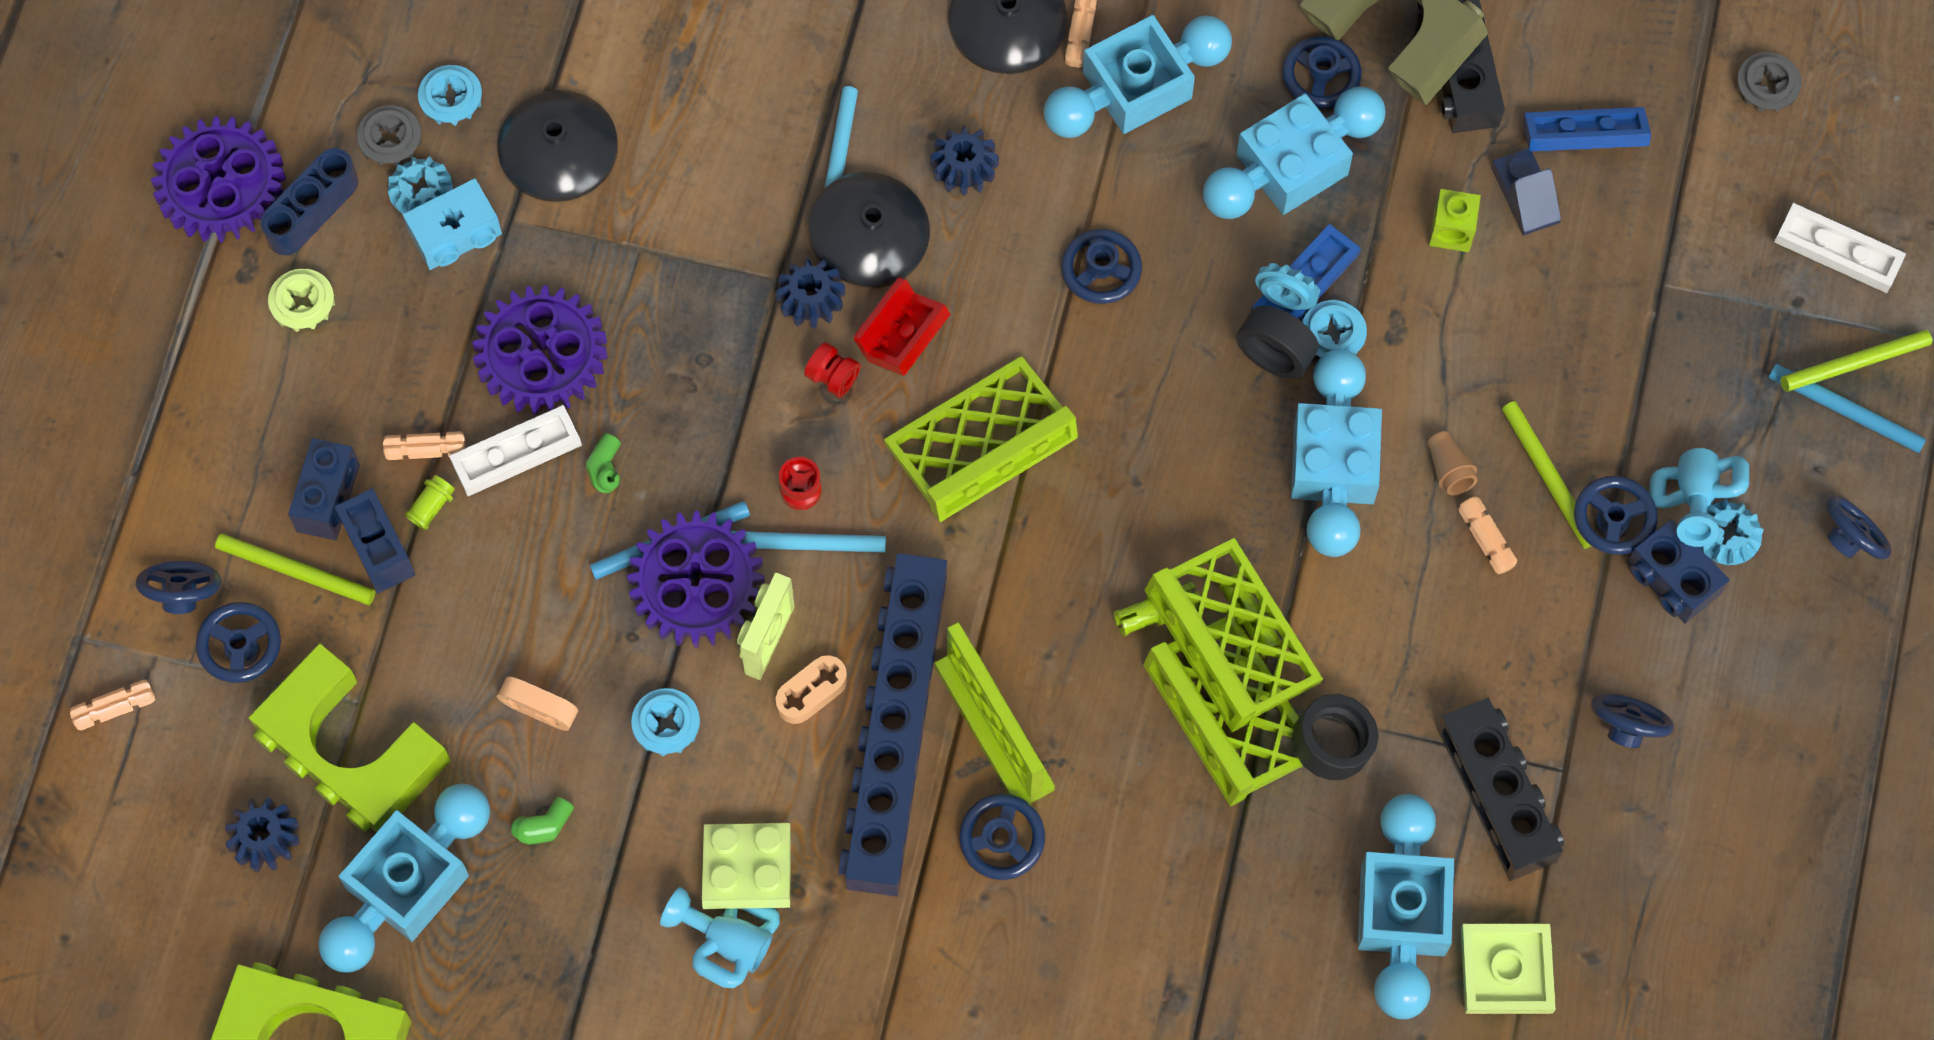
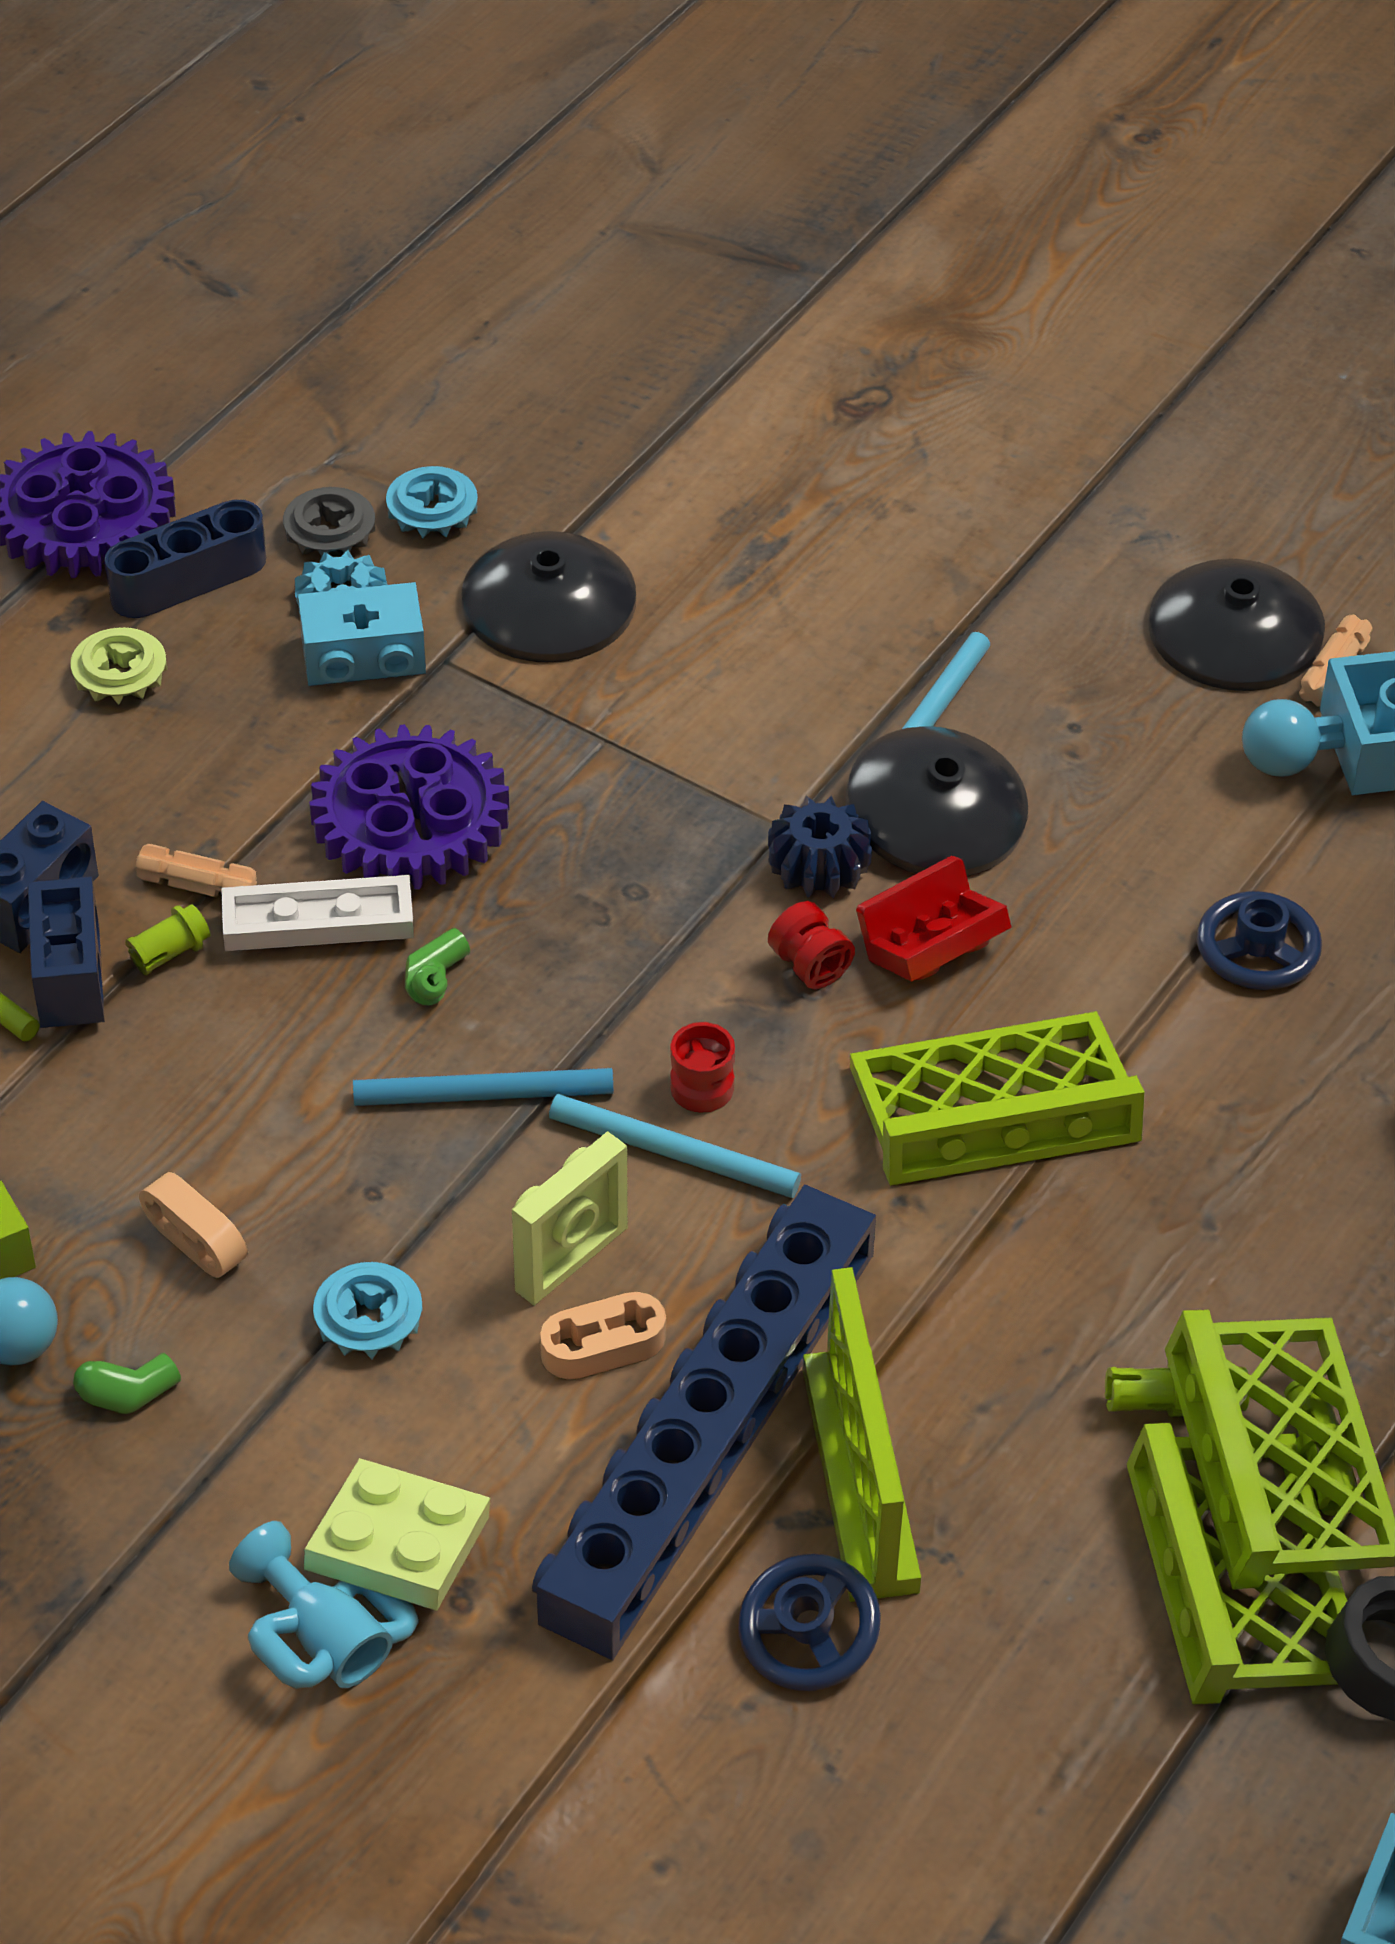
camera: 20 degrees right, 20 degrees down
dark purple gear [627,511,765,648] -> none
dark blue gear [930,125,999,196] -> none

